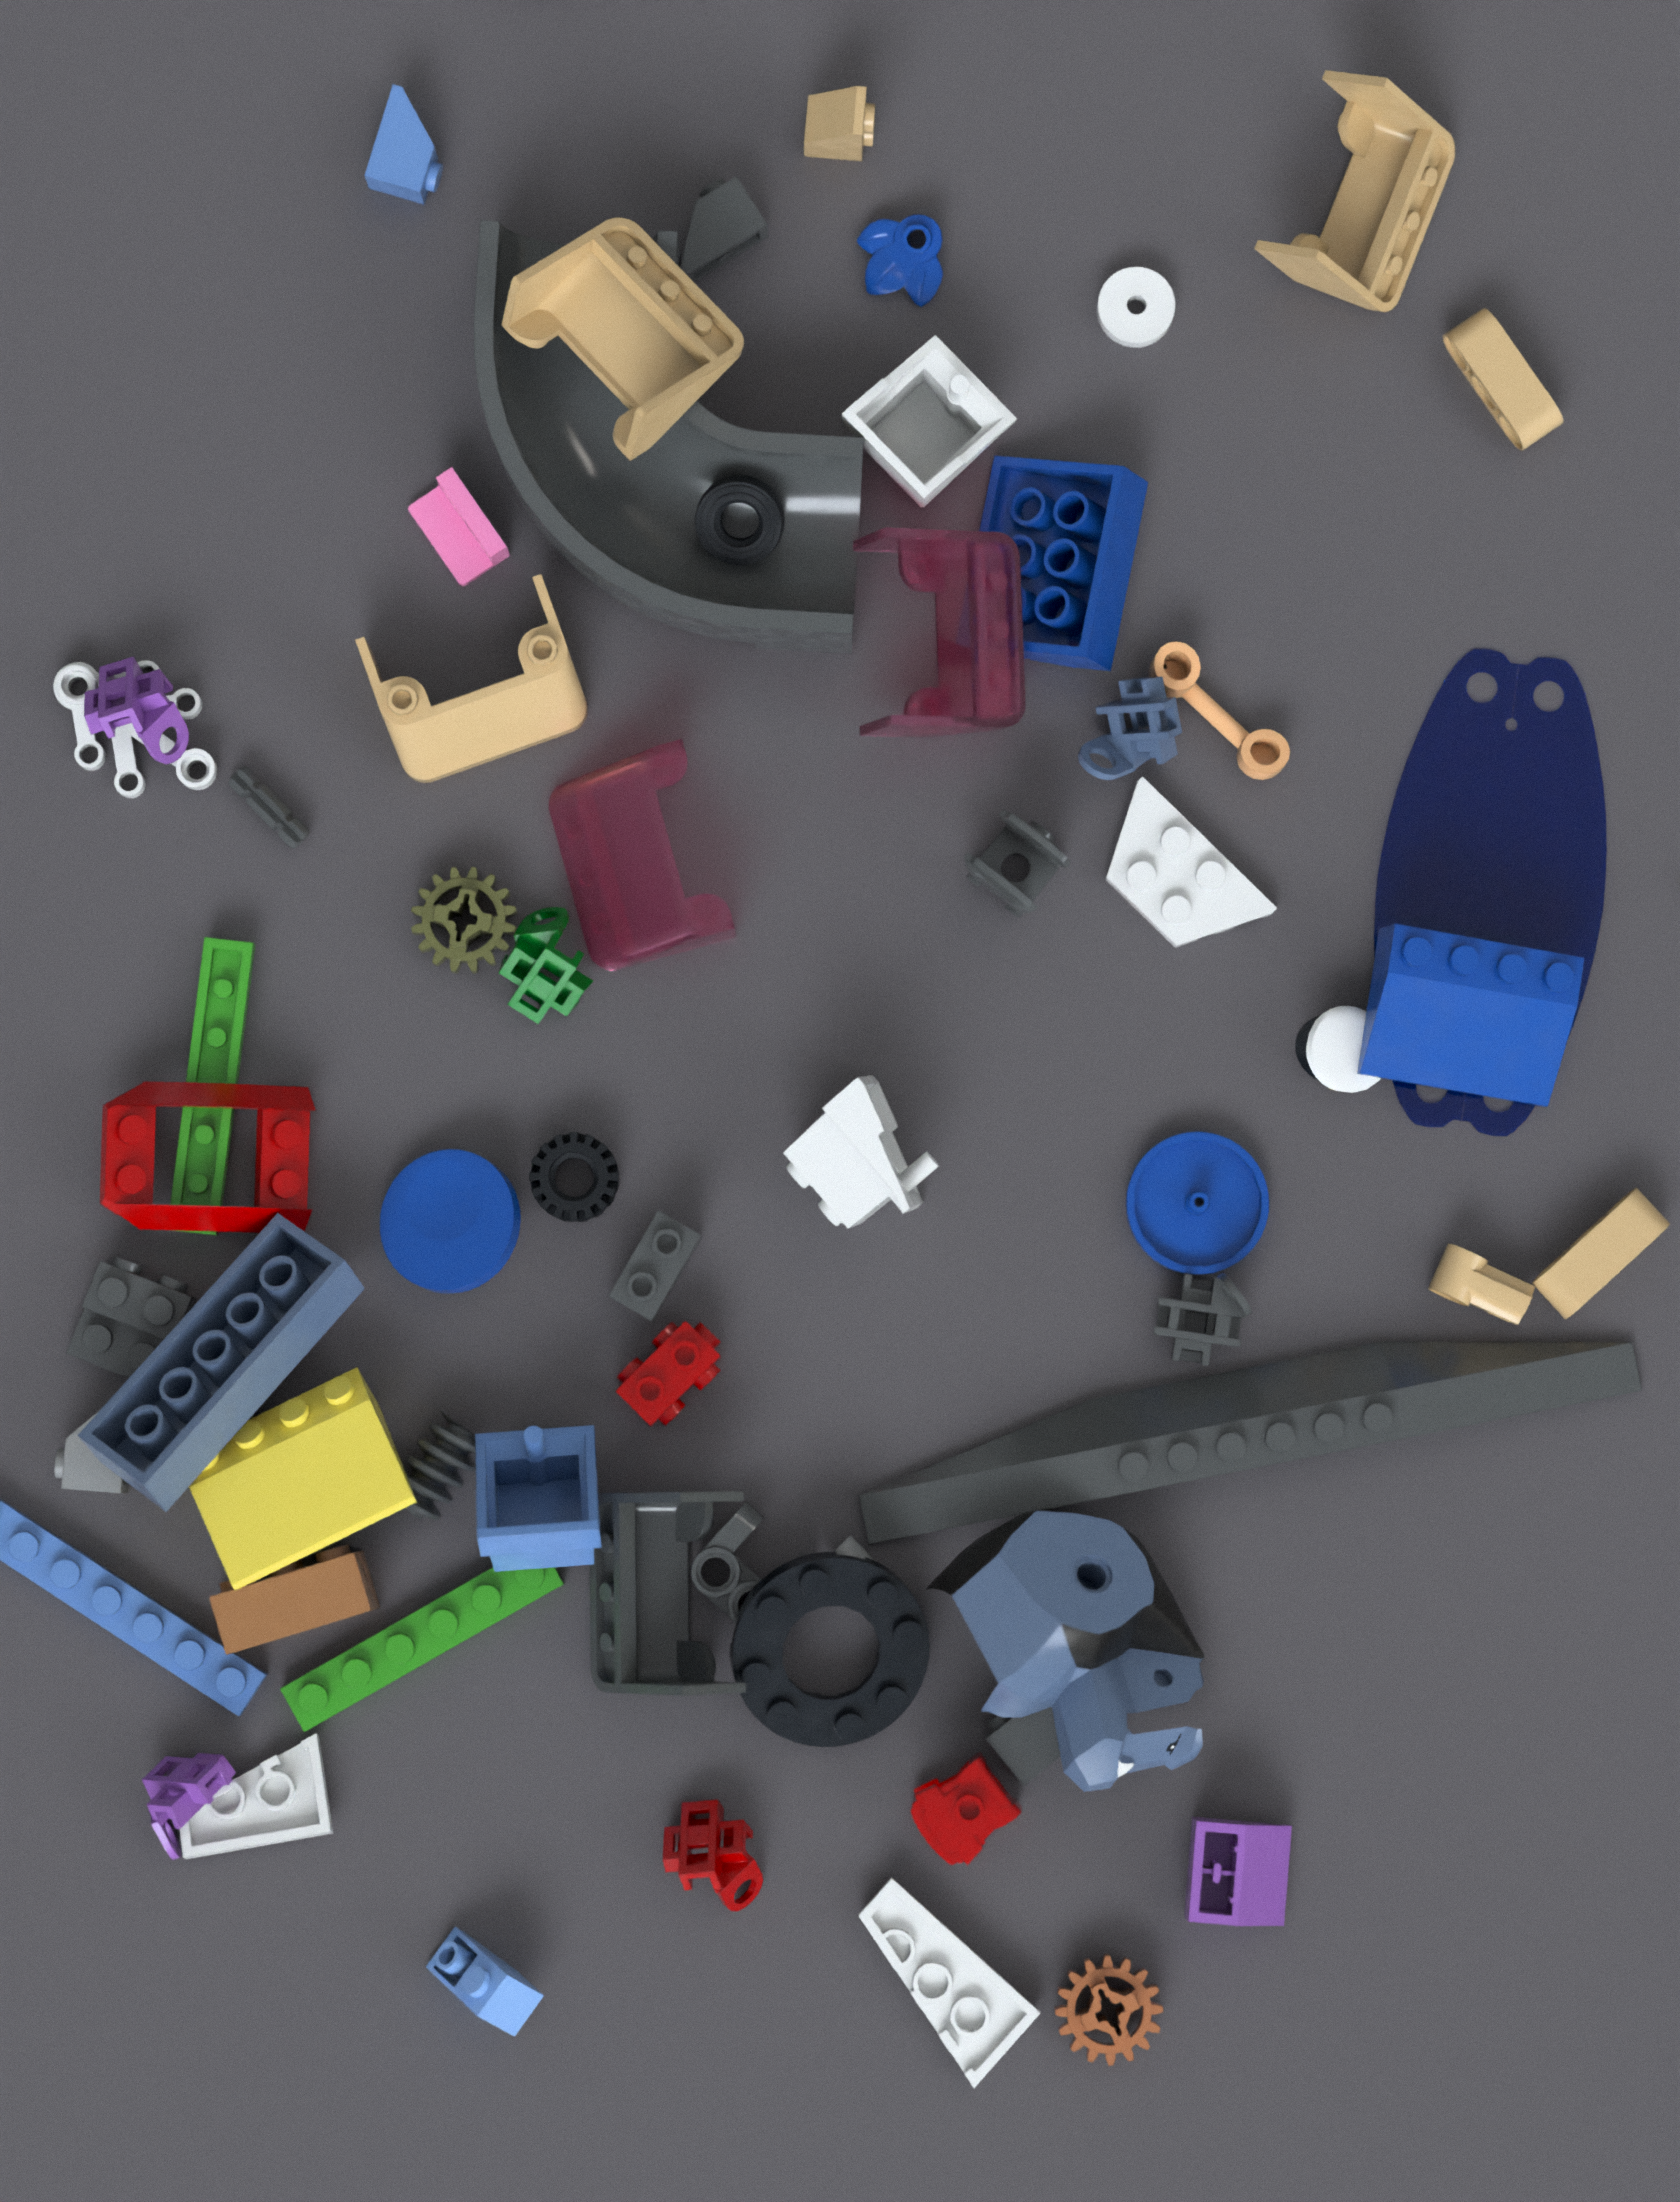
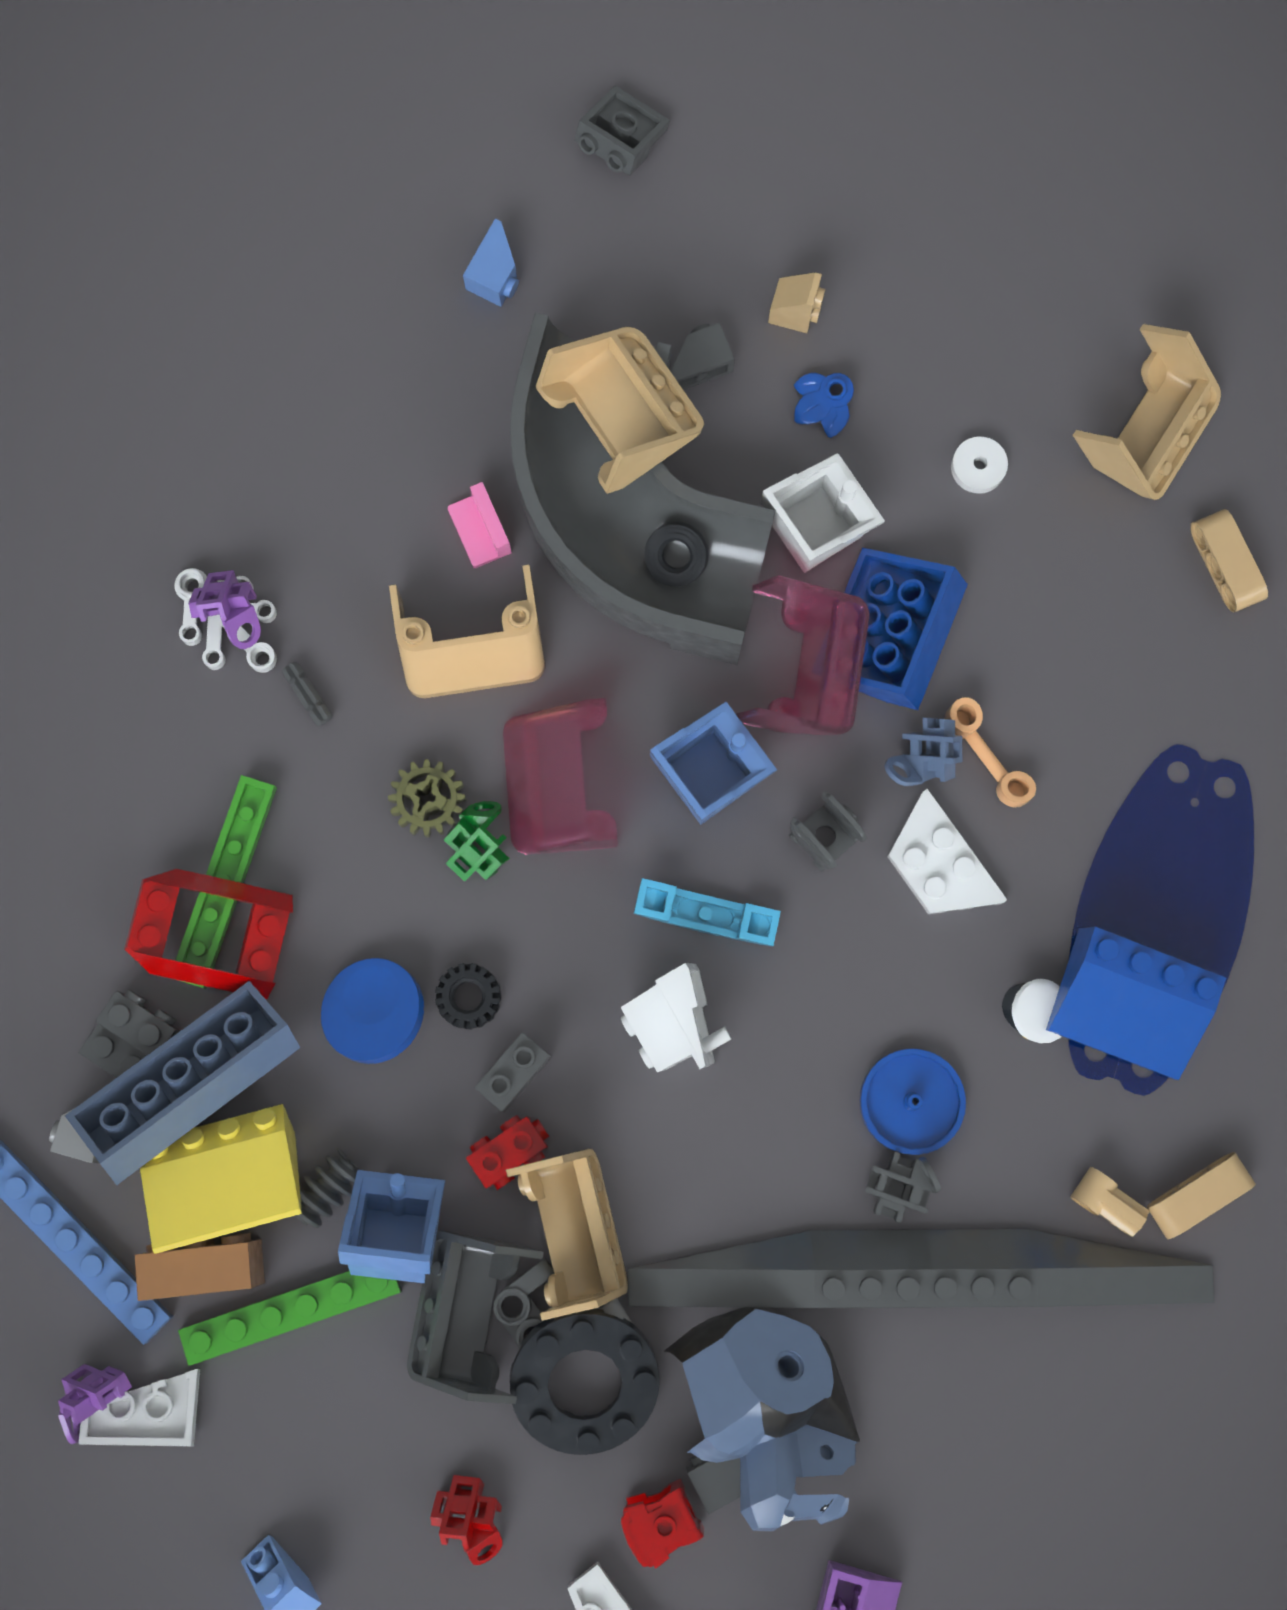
camera: 10 degrees right, 5 degrees down
none -> tan windscreen [506,1149,628,1321]
none -> medium azure slope [633,878,781,946]
none -> medium blue piece [650,702,777,825]

